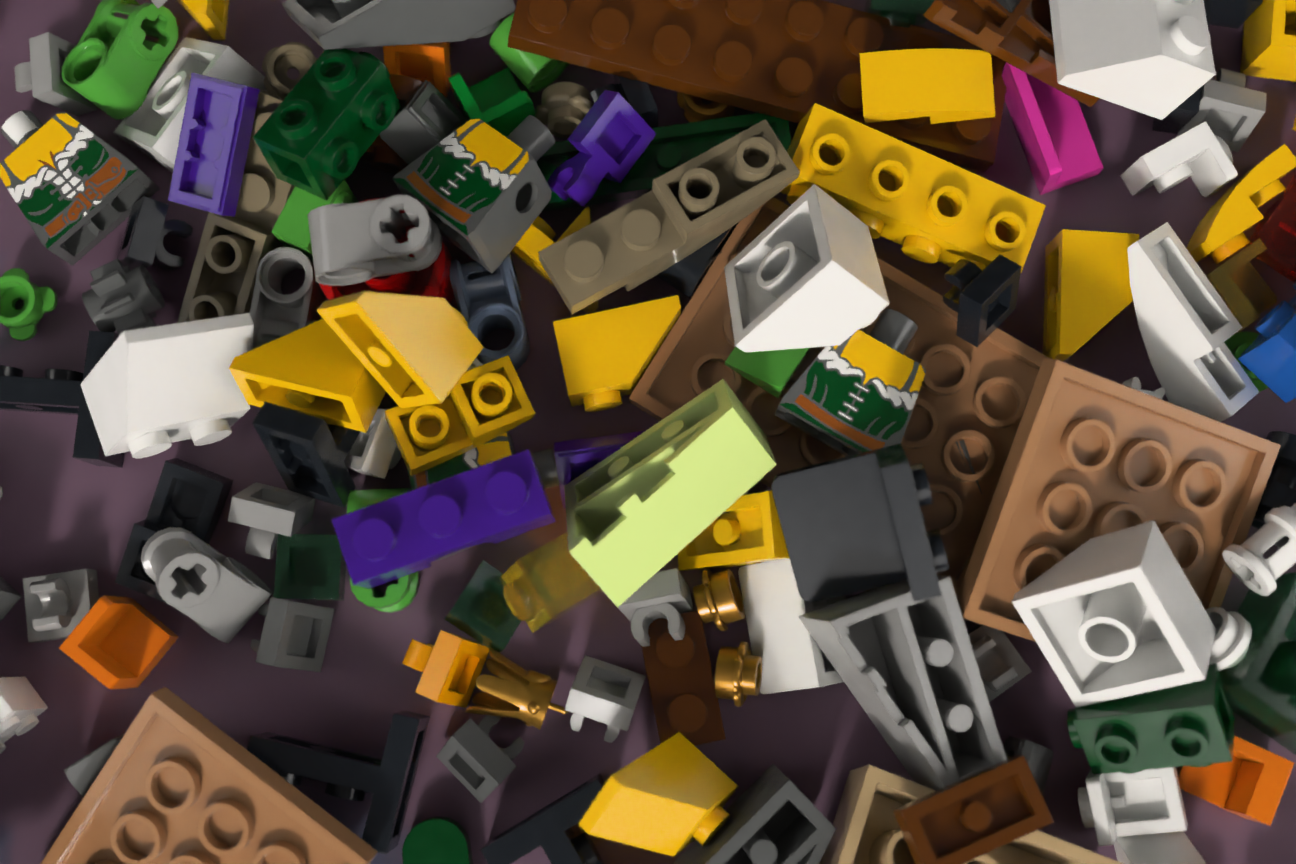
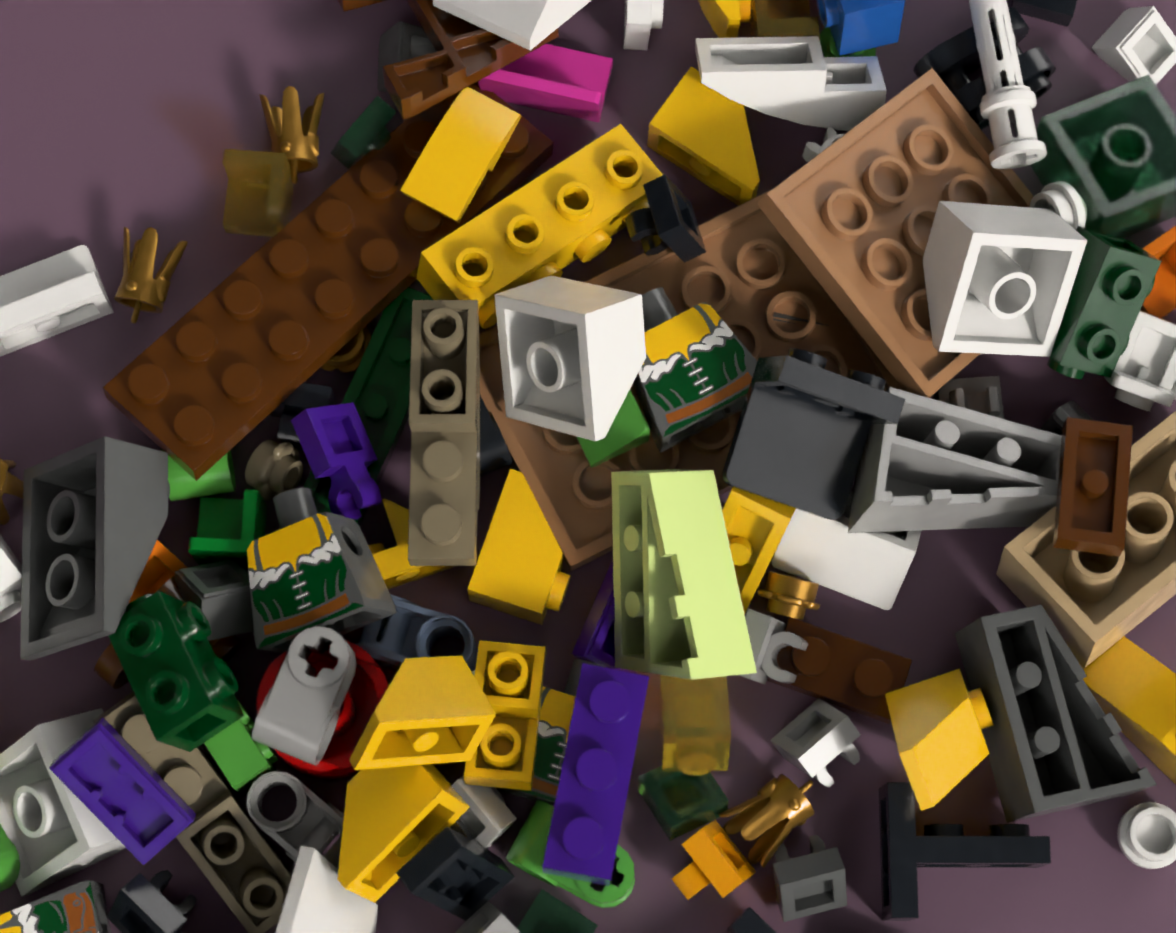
camera: 65 degrees left, 5 degrees down
dark tan plate [262,42,318,98] -> none
pearl gold plate [715,641,762,707] -> none

